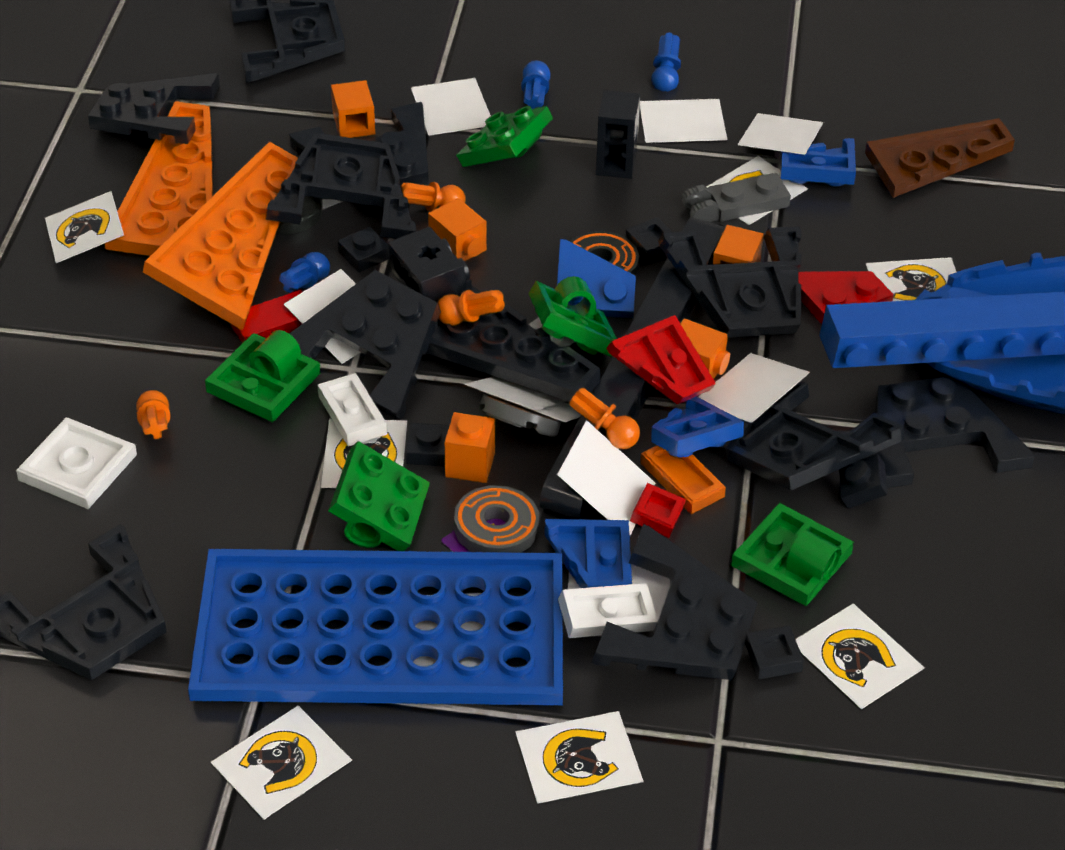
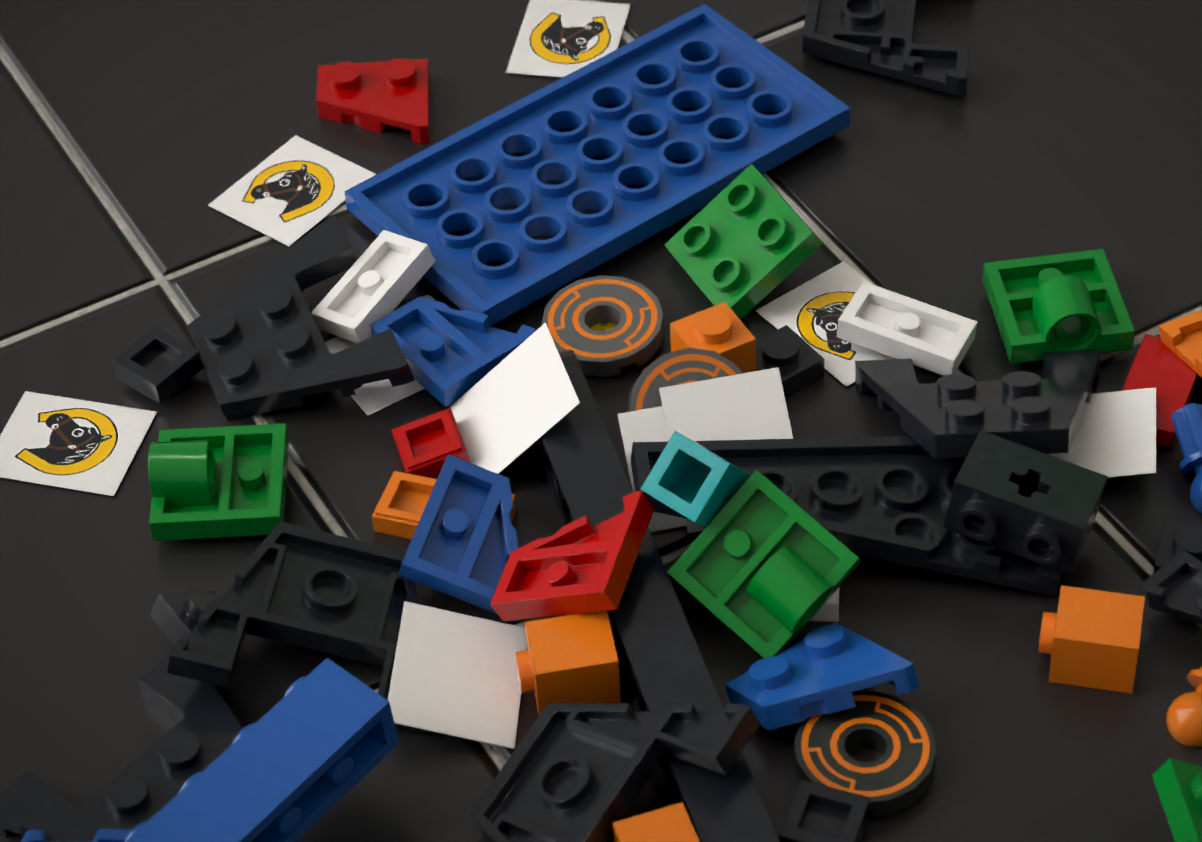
camera: 145 degrees right, 0 degrees up
white tile [16,417,137,509] -> none
orange axle [136,390,170,439] -> none
orange axle [437,290,505,326] -> none
orange axle [569,388,640,449] -> none
none -> red wing [316,58,430,144]
none -> teal brick [641,431,751,526]

